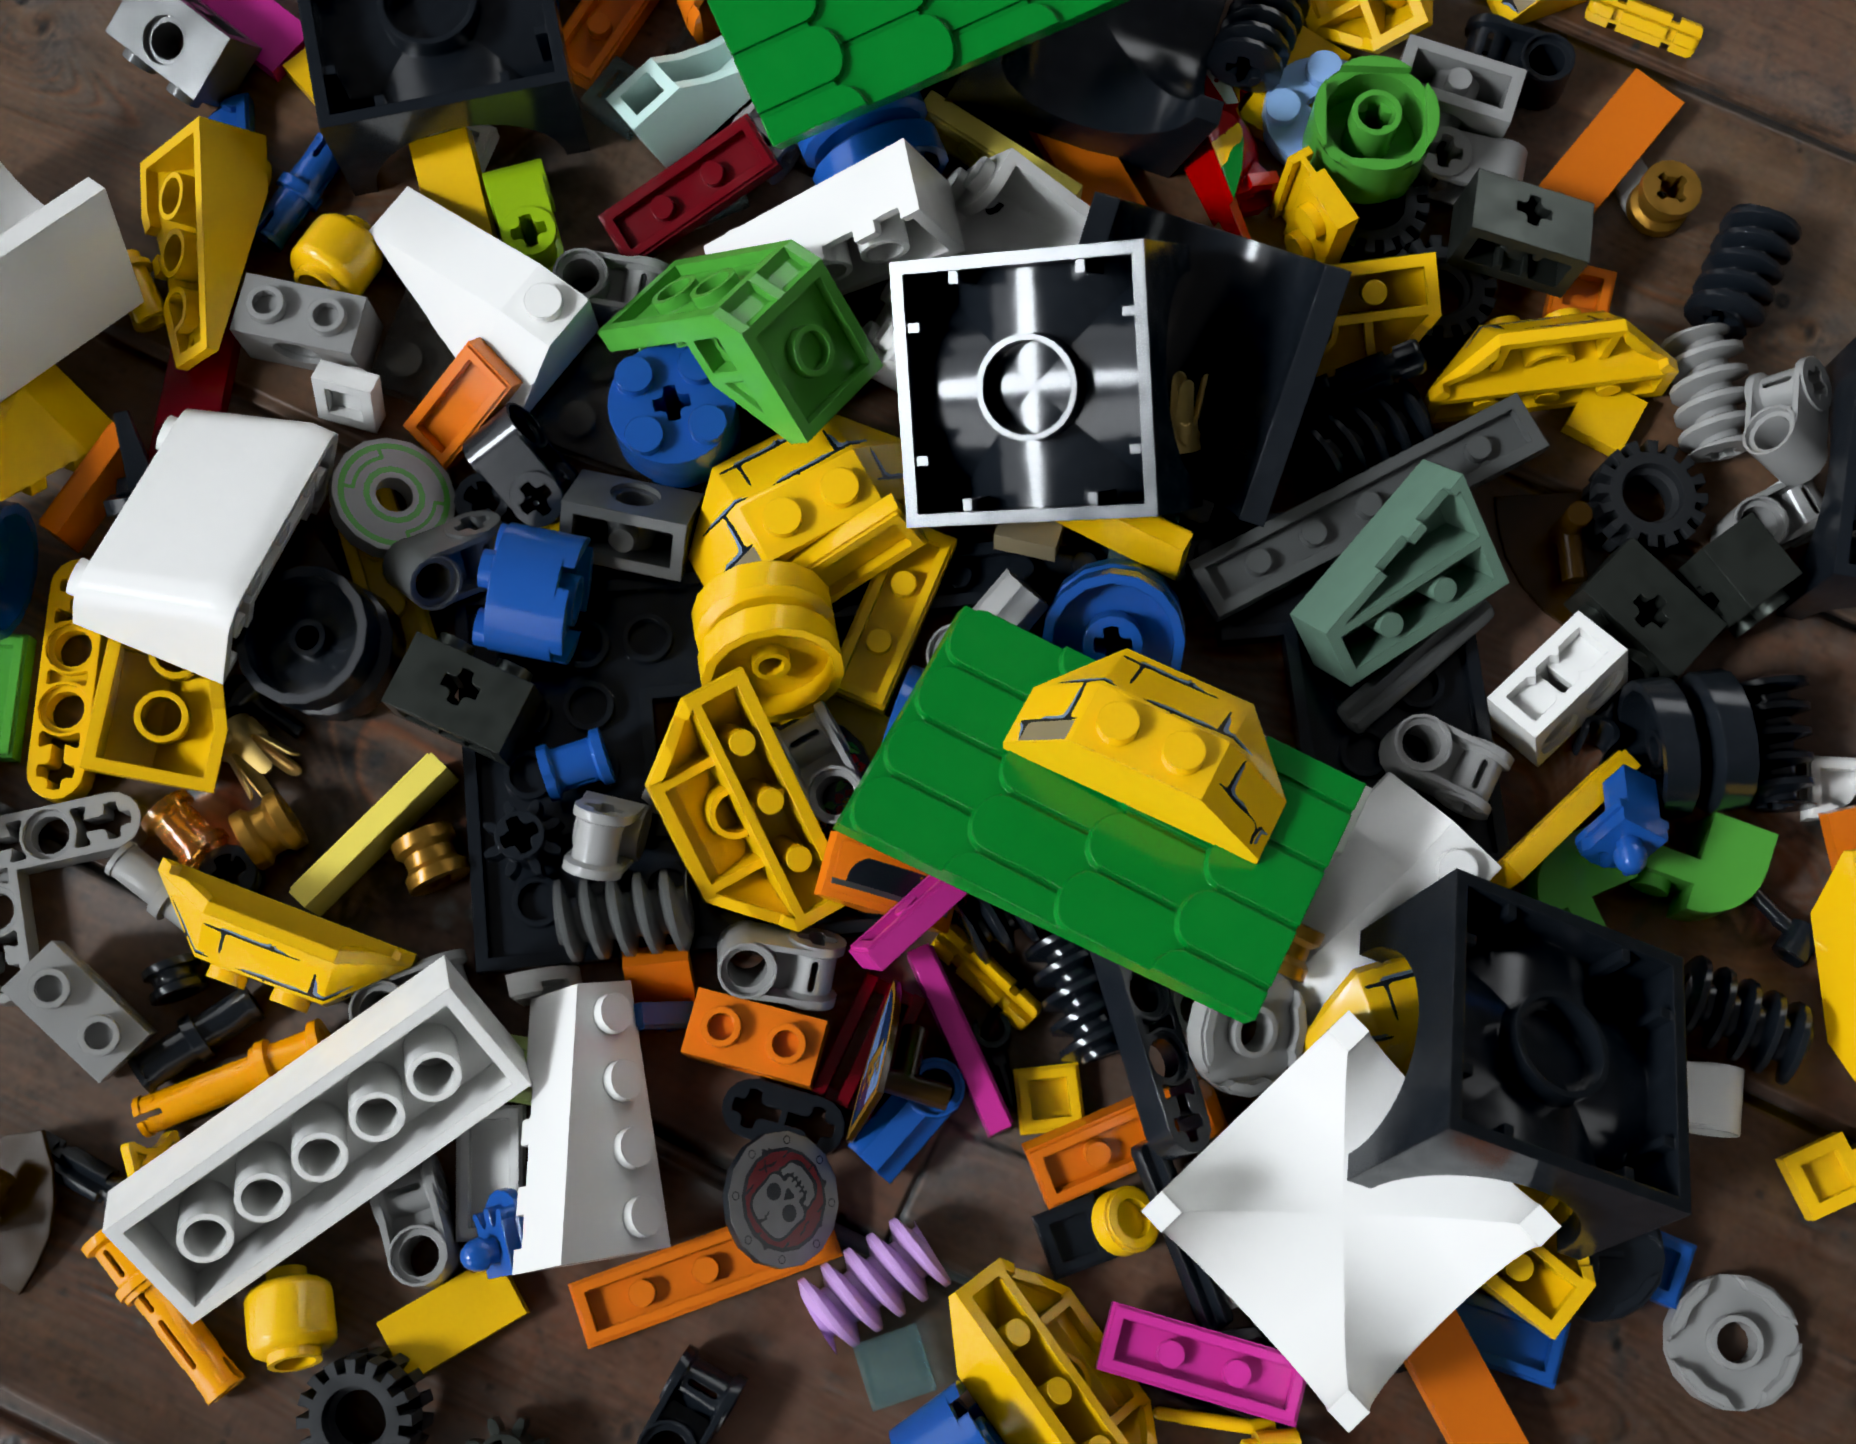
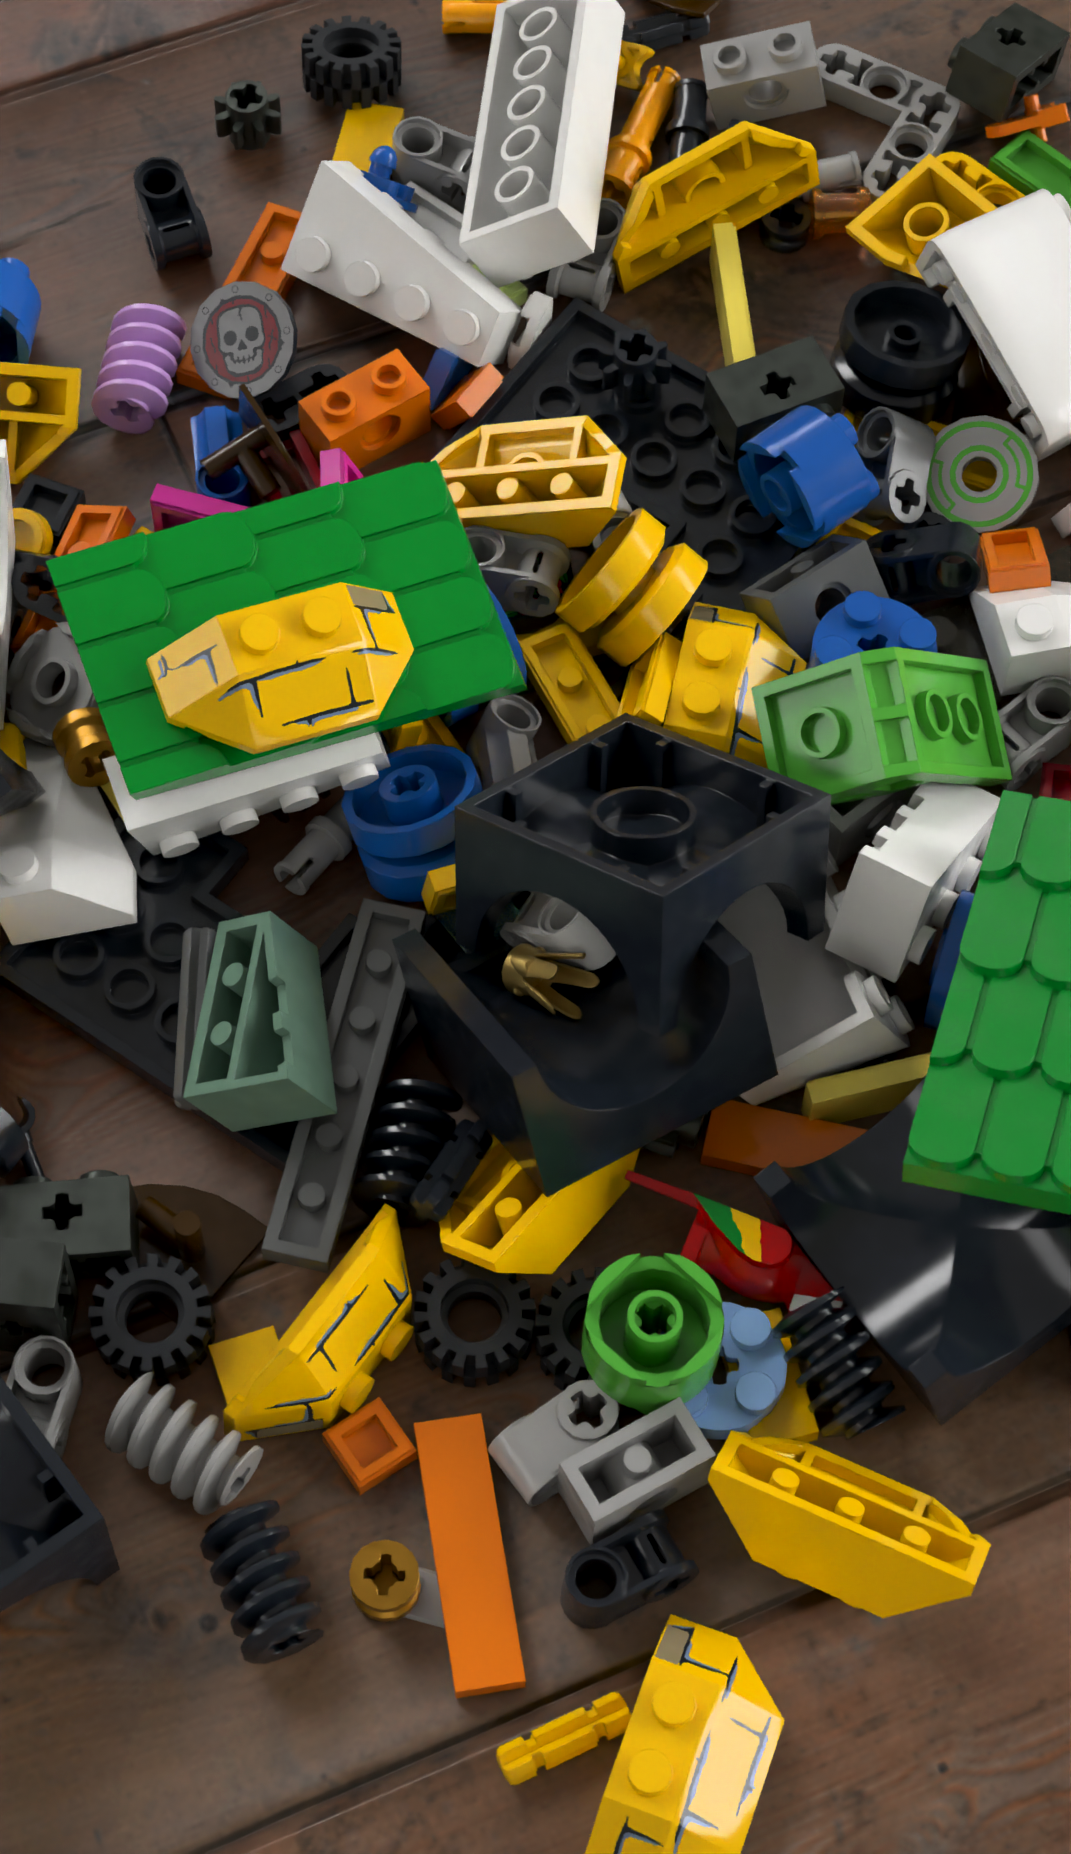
camera: 130 degrees right, 15 degrees down
pearl gold piece [222,713,302,801] -> none
pearl gold wheel [228,789,309,871] -> none
yellow head [243,1264,338,1373] -> none
pearl gold wheel [391,821,470,896] -> none
blue bush [535,727,616,802] -> none
dark grey piece [553,868,695,962] -> none
light grey piece [562,791,652,882] -> none
light grey piece [717,920,847,1011] -> none
clear light blue tile [853,1323,937,1412] -> none
yellow plate [1268,145,1359,264] -> none
light grey piece [1378,713,1514,820] -> none
pearl dark grey brick [1446,168,1595,298] -> none
white brick [1487,610,1628,767] -> none
light grey piece [1742,356,1832,486] -> none

